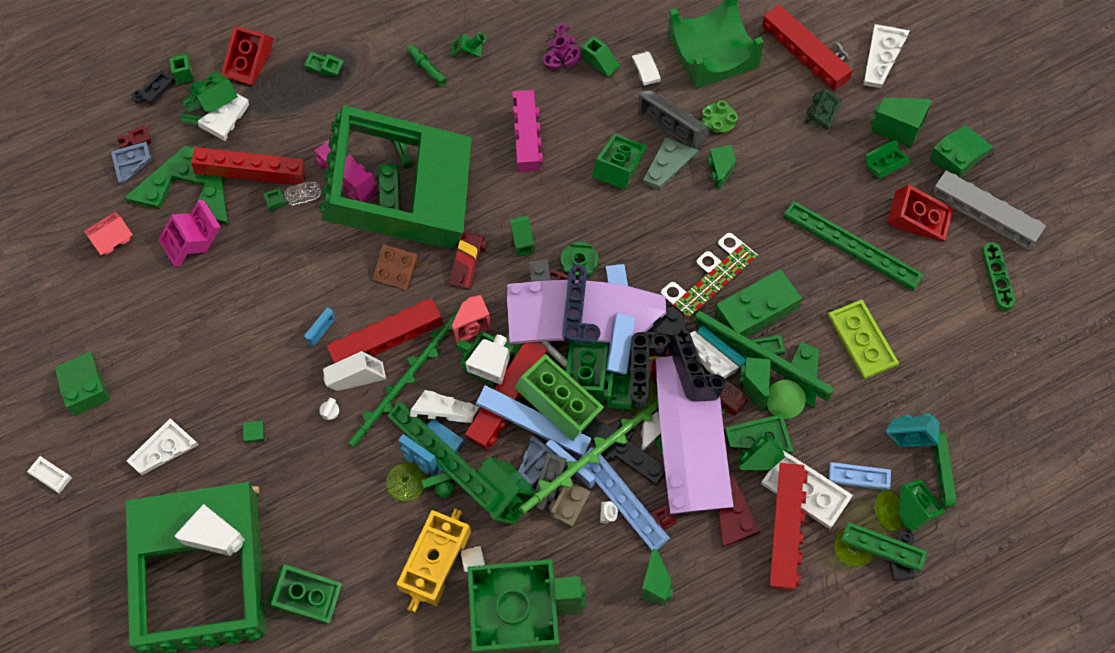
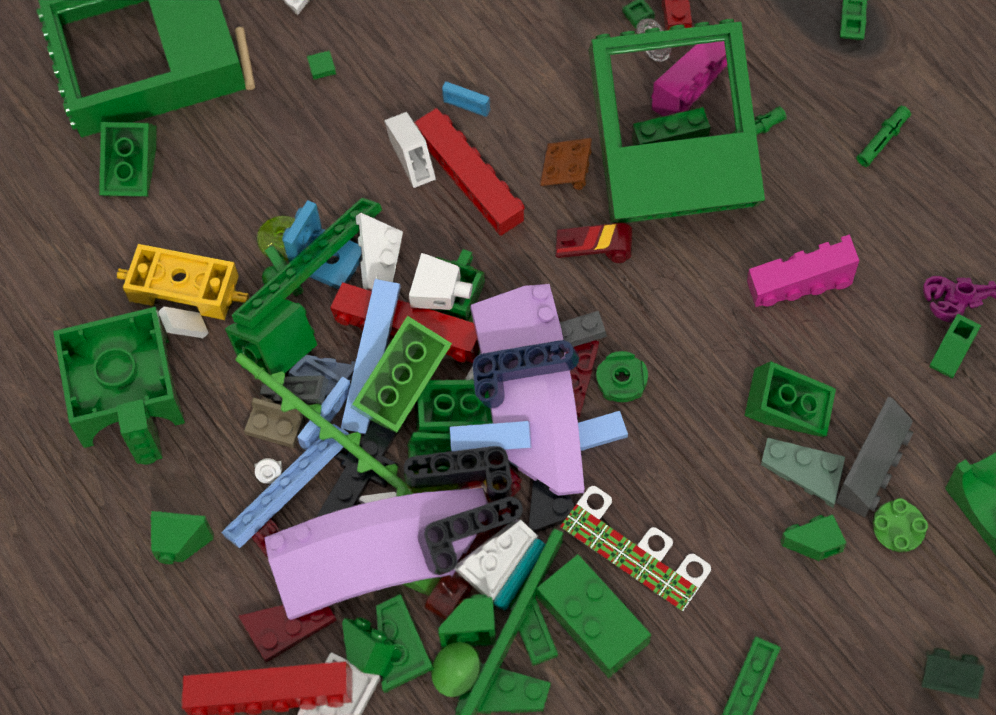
camera: 80 degrees right, 0 degrees up
white slope [175,504,244,556] -> none
white plate [319,398,339,420] -> none
green plant [348,297,468,448] -> none
green bracket [451,32,486,58] -> none
coral slope [452,295,492,344] -> none
green slope [510,216,535,257] -> none
white slope [632,51,661,86] -> none

